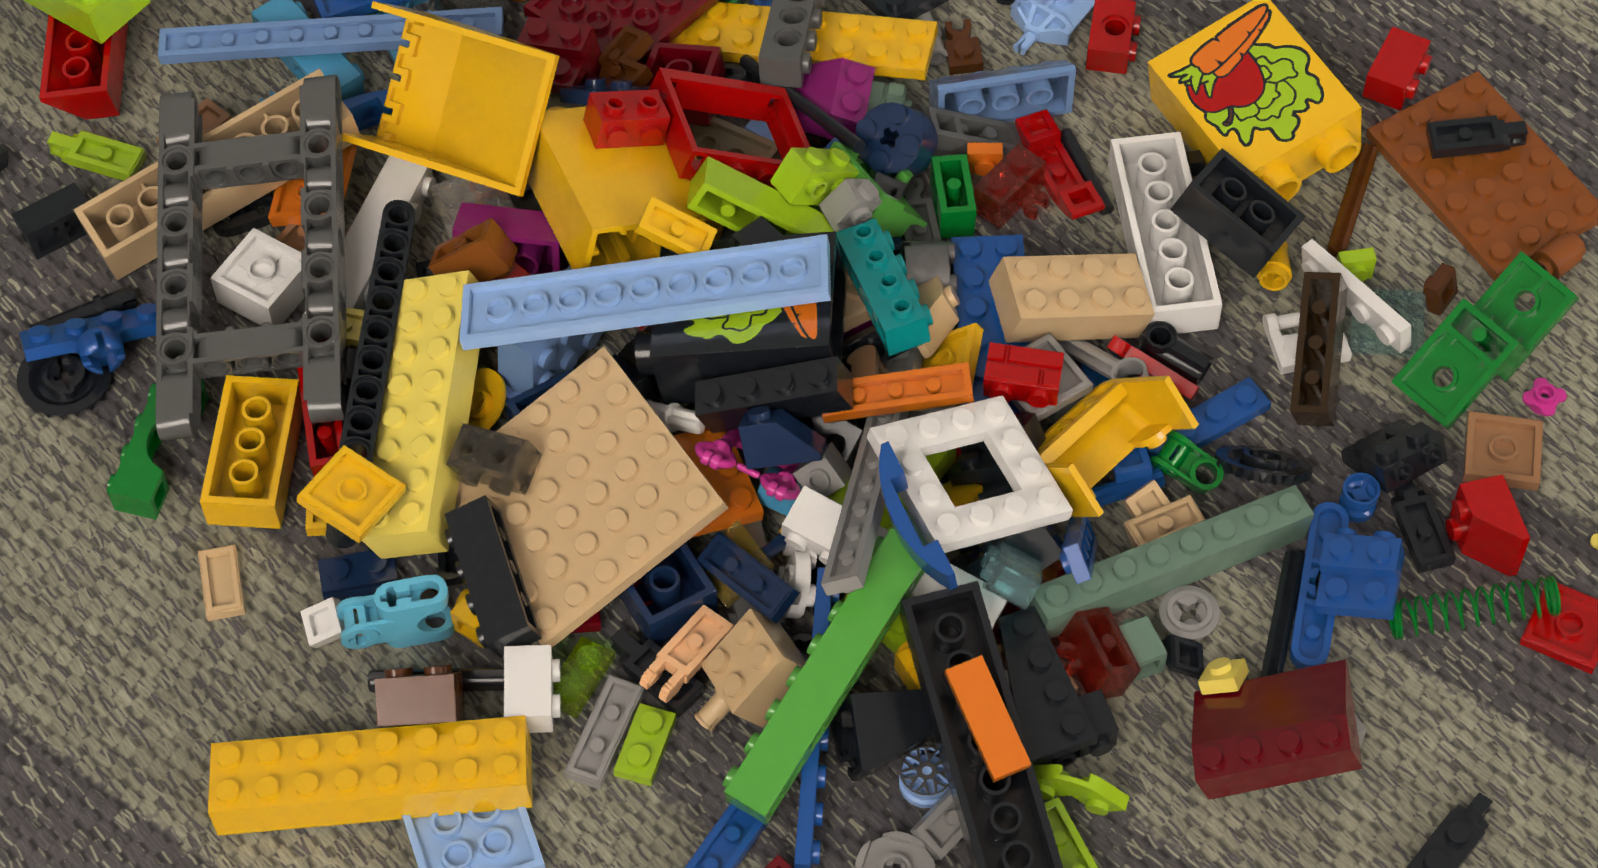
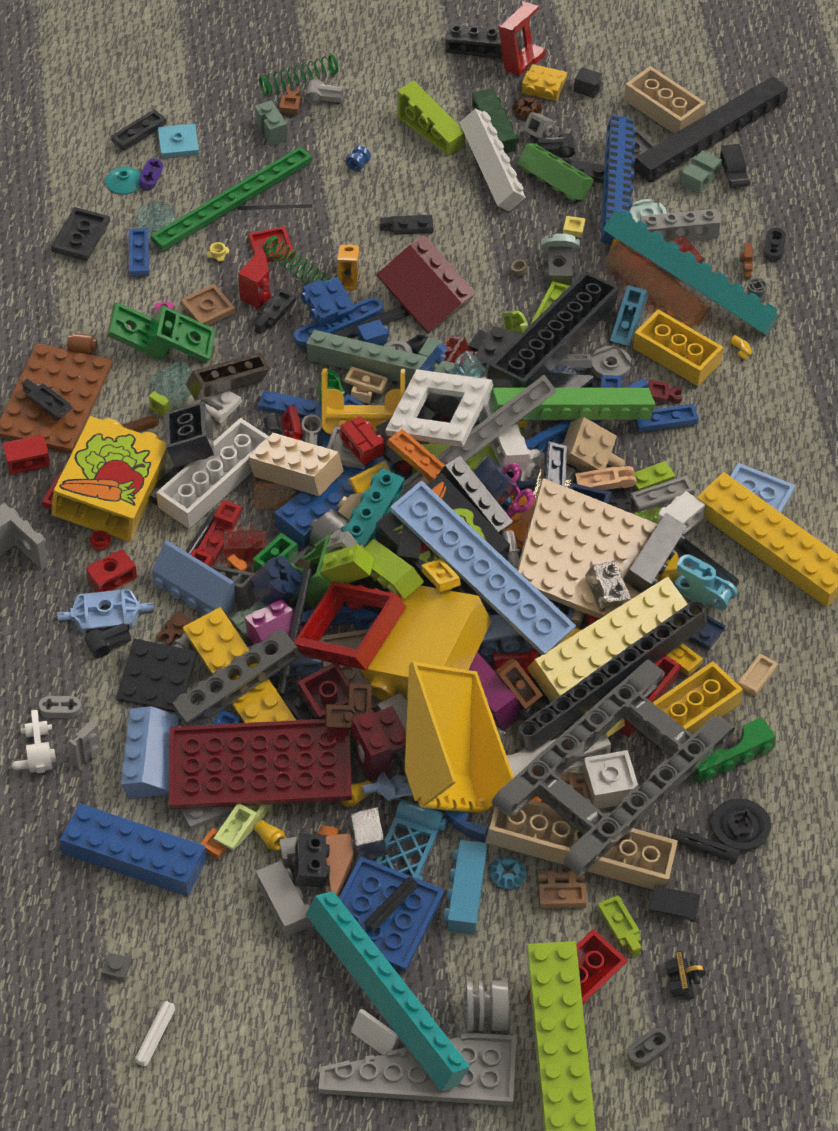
camera: 135 degrees left, 5 degrees down
blue plate [19,303,156,374] -> none
medium blue plate [158,7,504,64] -> none
yellow plate [297,445,406,543] -> none
white plate [300,597,345,648] -> none
brick [374,665,465,727] -> none
dark blue plate [559,77,647,105] -> none
red brick [583,89,671,149] -> none
blue slope [879,441,958,590] -> none
orange tile [944,655,1031,782] -> none
light yellow plate [1198,657,1249,695] -> none
black gear [1215,446,1313,486] -> none
white plate [1301,239,1412,354] -> none
blue wheel [1338,472,1381,523] -> none
black plate [1341,419,1448,494] -> none
reddish brown plate [1423,263,1458,316] -> none
none -> light orange torso [338,244,359,290]
none -> blue brick [358,319,390,346]
none -> blue plate [601,375,622,388]

